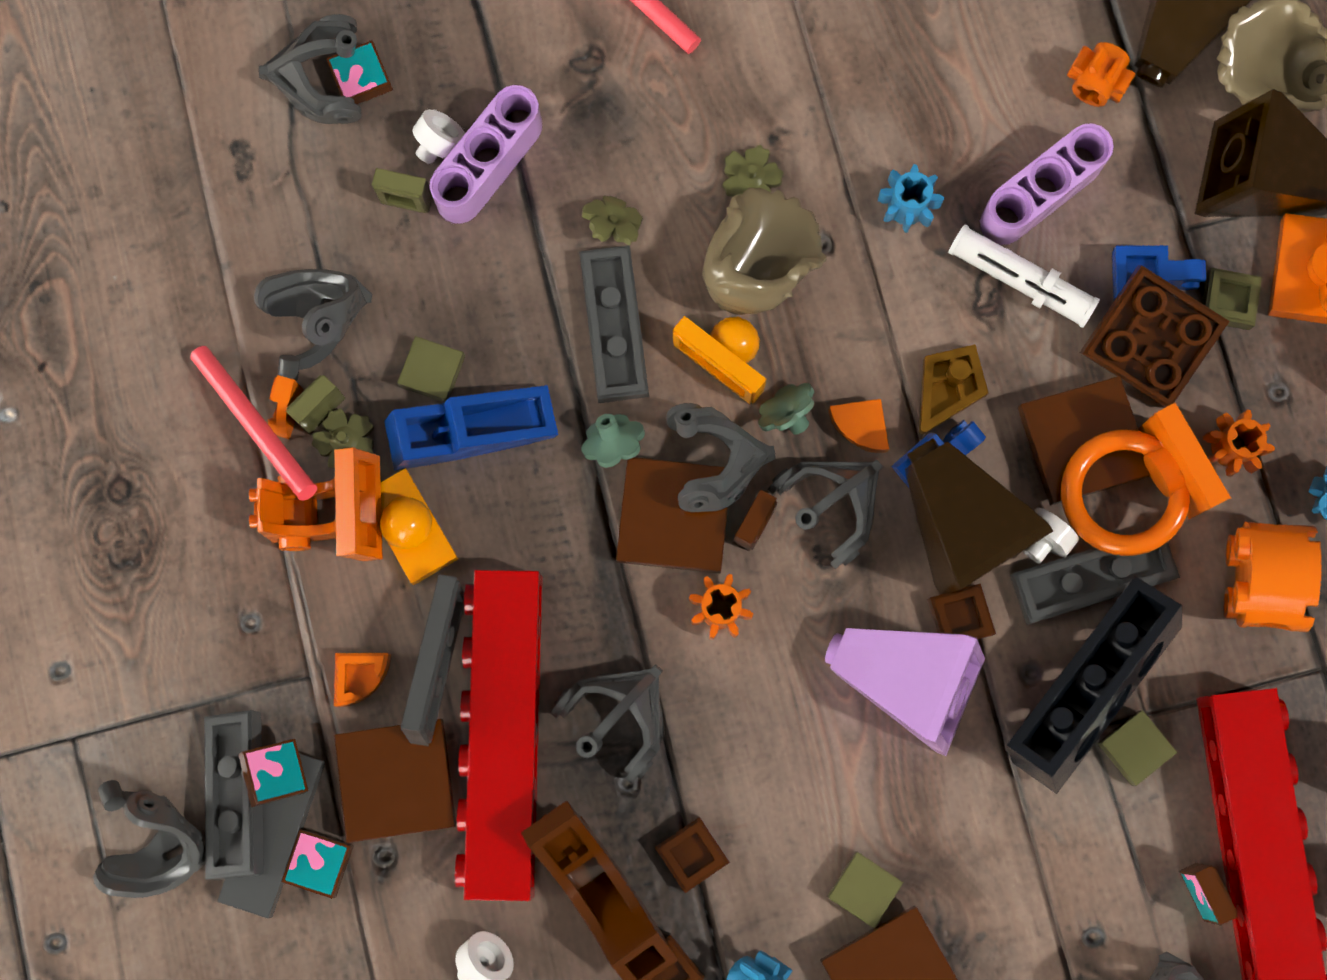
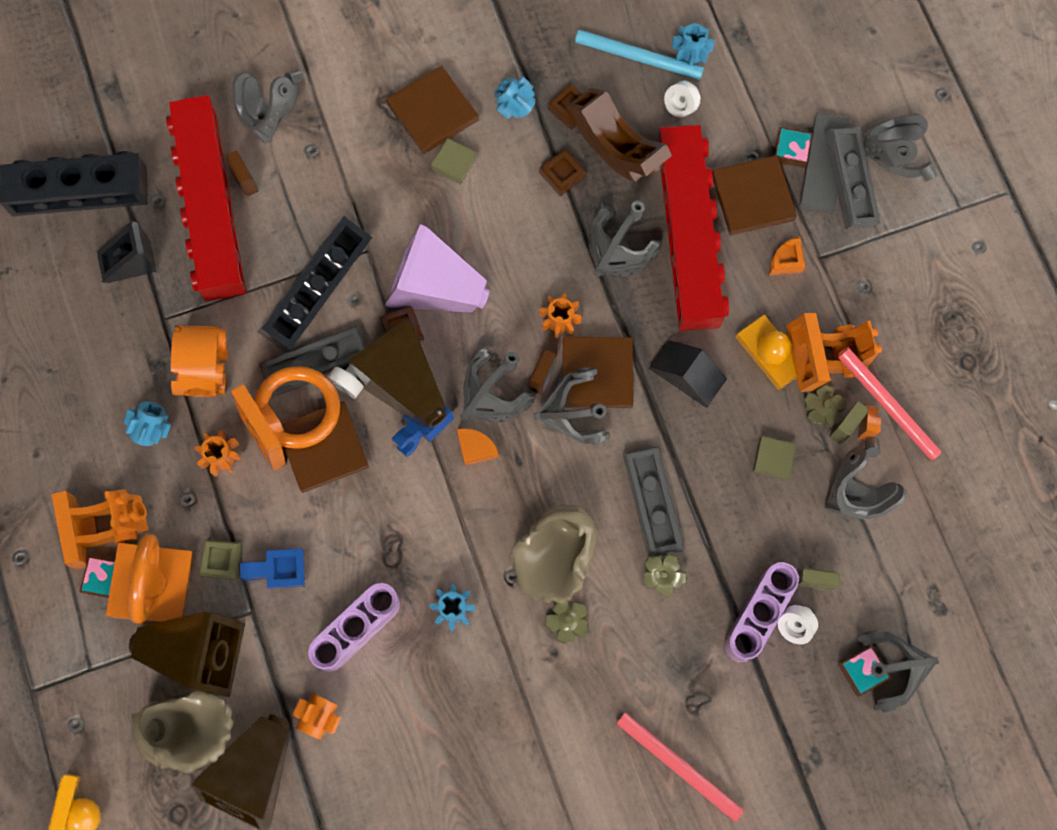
camera: 170 degrees right, 5 degrees down
tile [238,739,309,807] -> none
blue slope [384,385,558,471] -> none
dark grey tile [401,575,464,746] -> none
sand green plant [581,414,645,468] -> none
light orange tile [673,316,767,404] -> none
sand green plant [758,383,814,435] -> none
pearl gold piece [919,344,989,434] -> none
white pin [948,224,1100,328] -> none
reddish brown tile [1080,265,1230,407] -> none
olive tile [1097,710,1177,786] -> none
none -> black slope [649,340,727,408]

